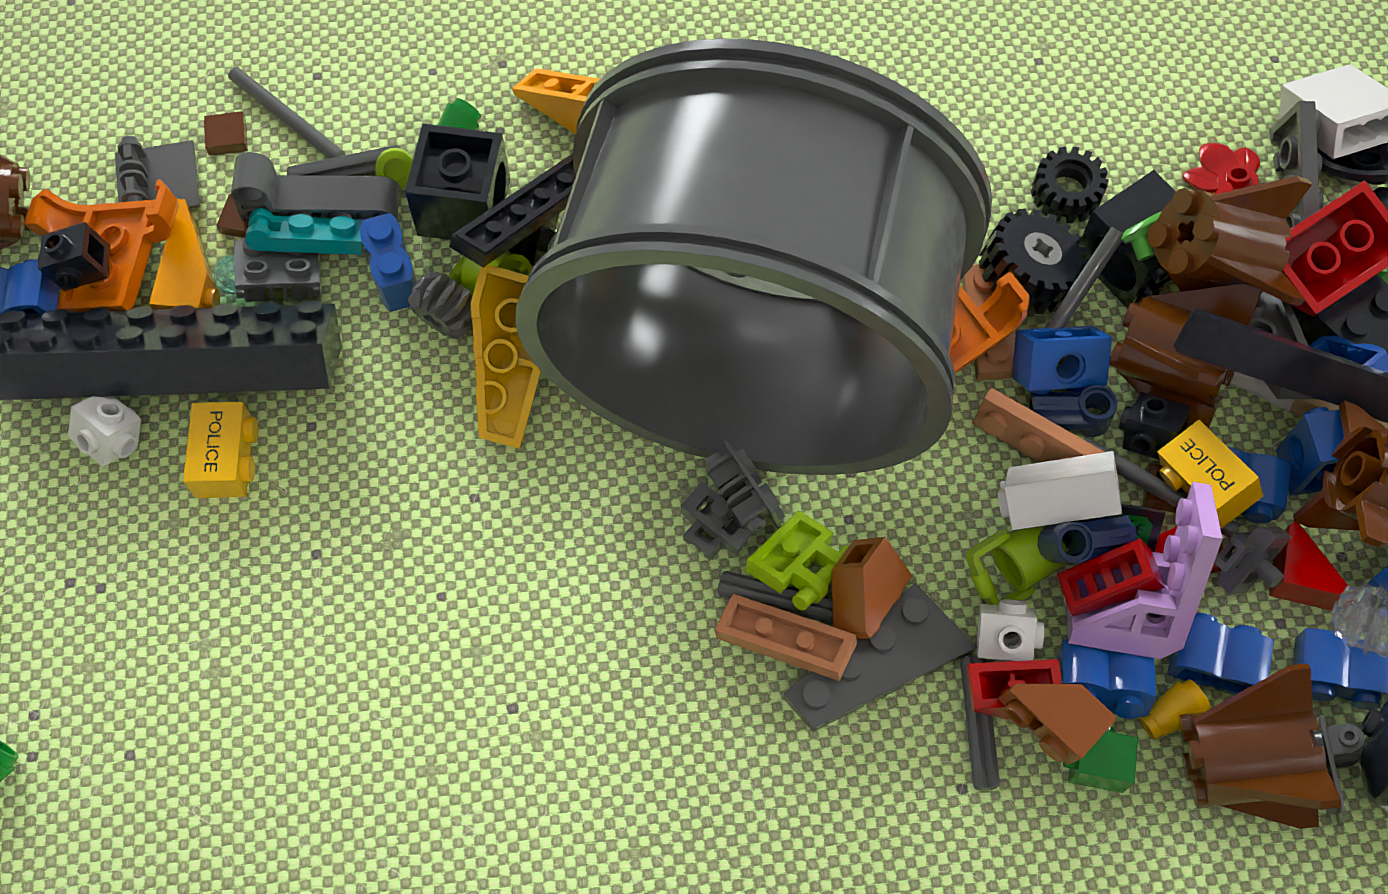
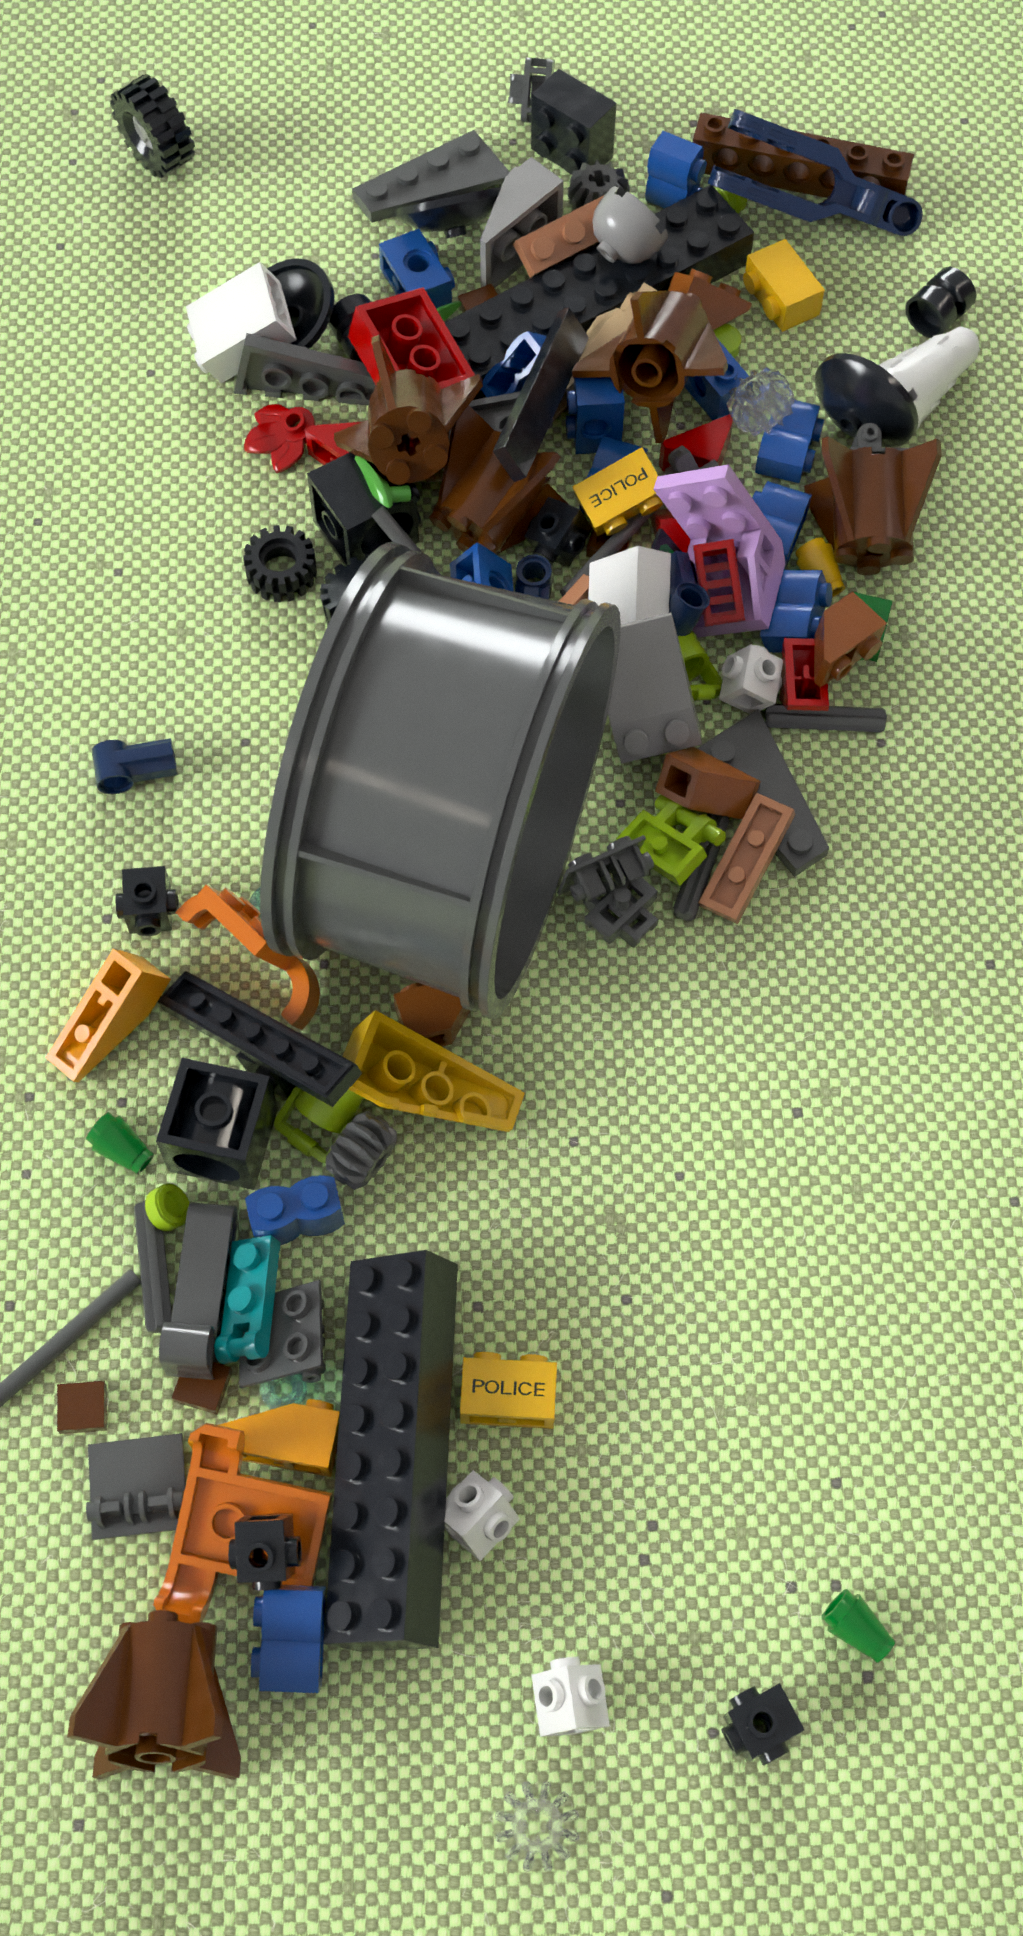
camera: 85 degrees left, 0 degrees up
none -> light grey slope [608,612,702,764]

